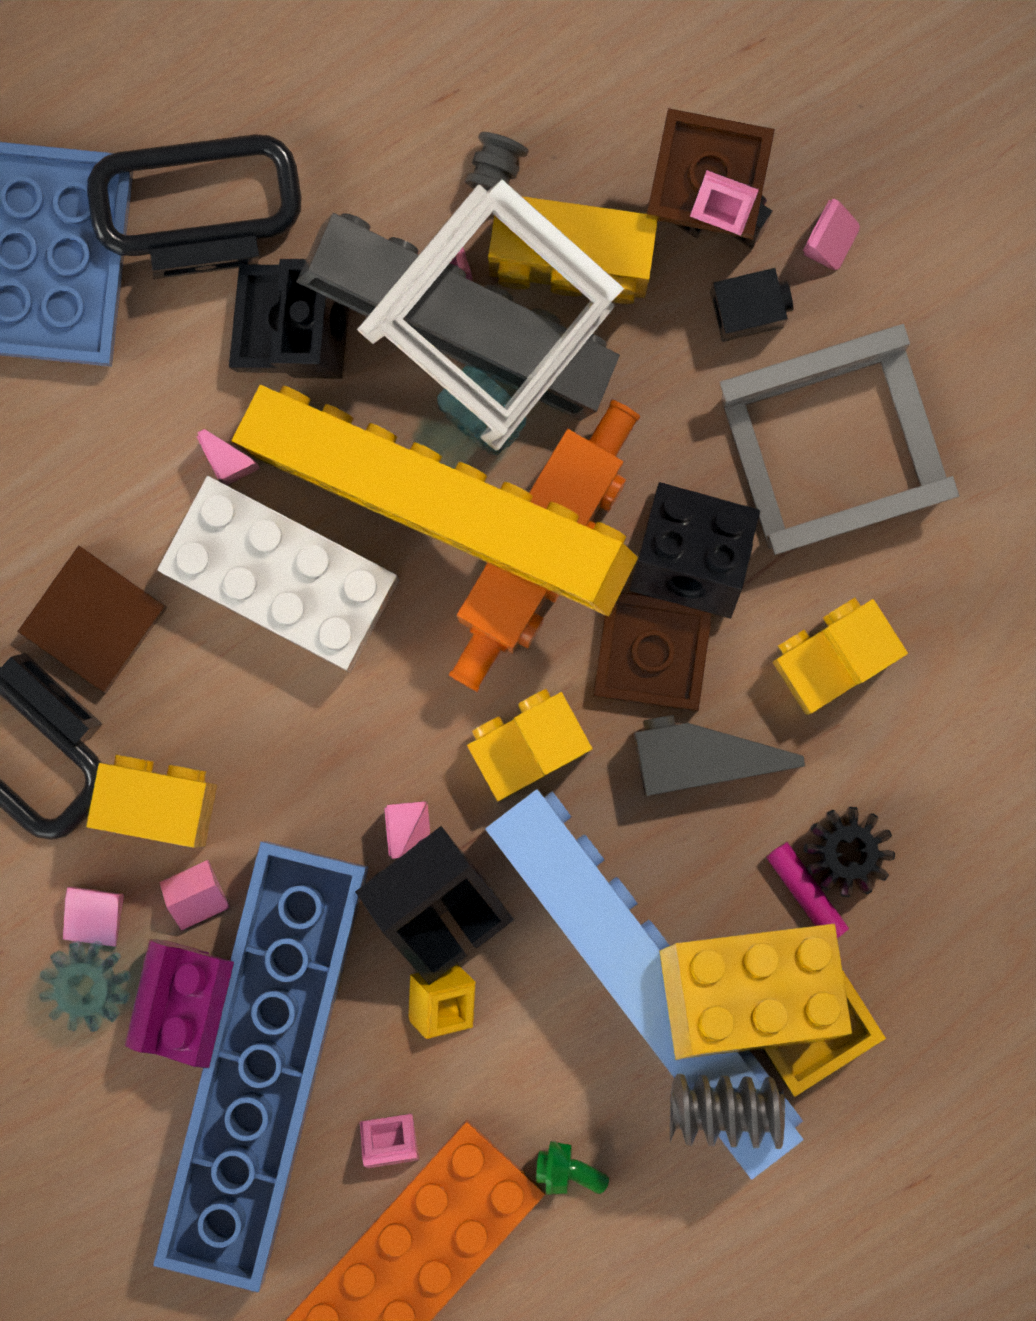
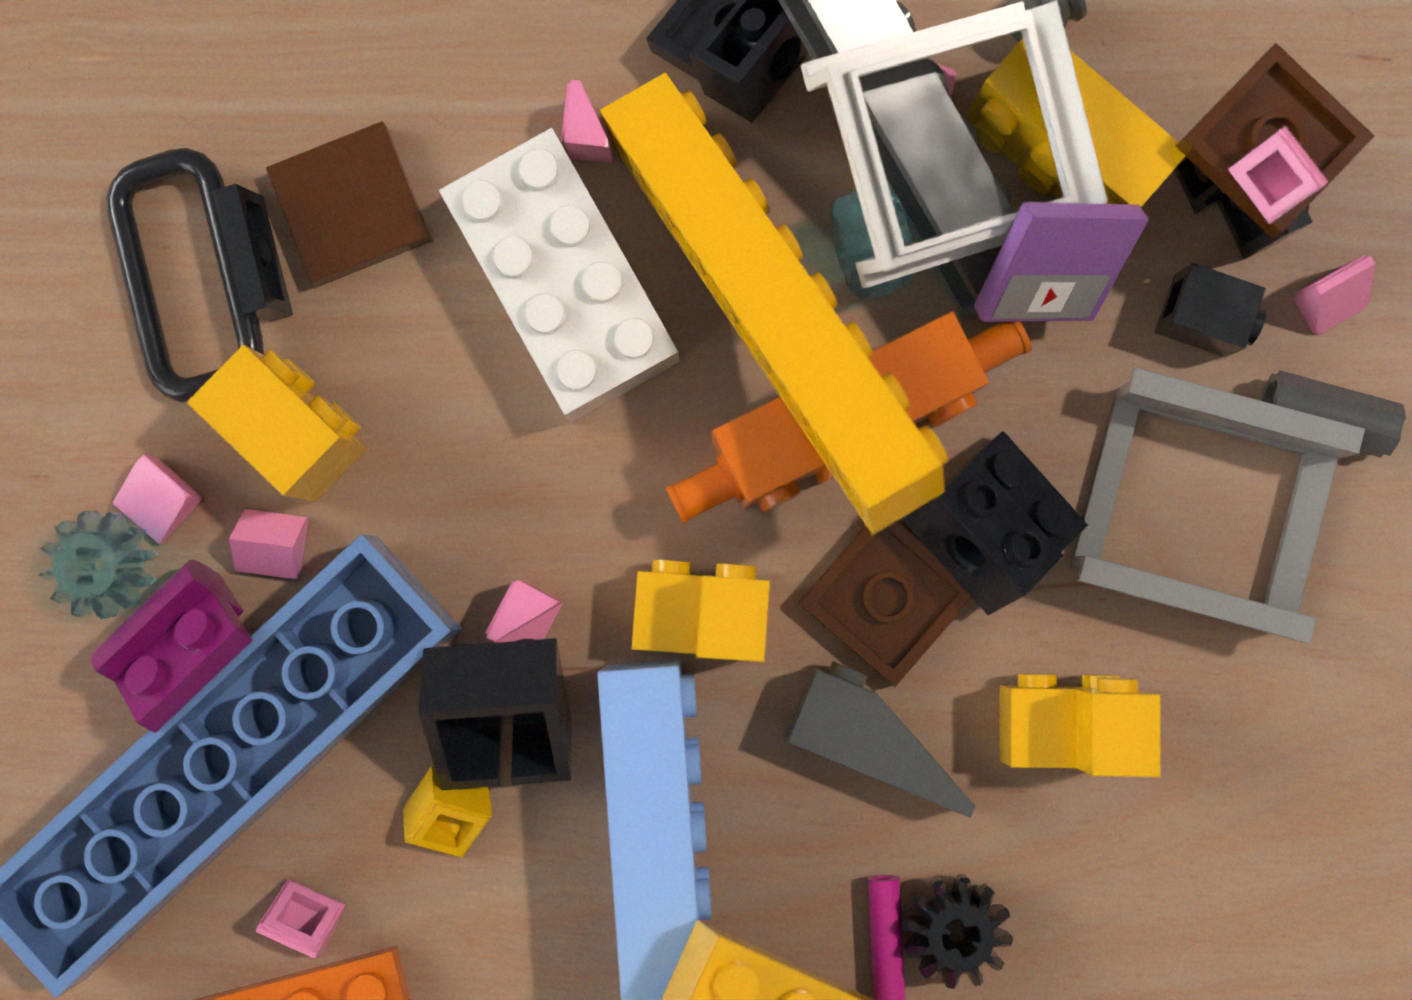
camera: 30 degrees right, 0 degrees up
none -> medium lavender tile [973,202,1149,322]
none -> dark grey axle [1261,370,1406,458]

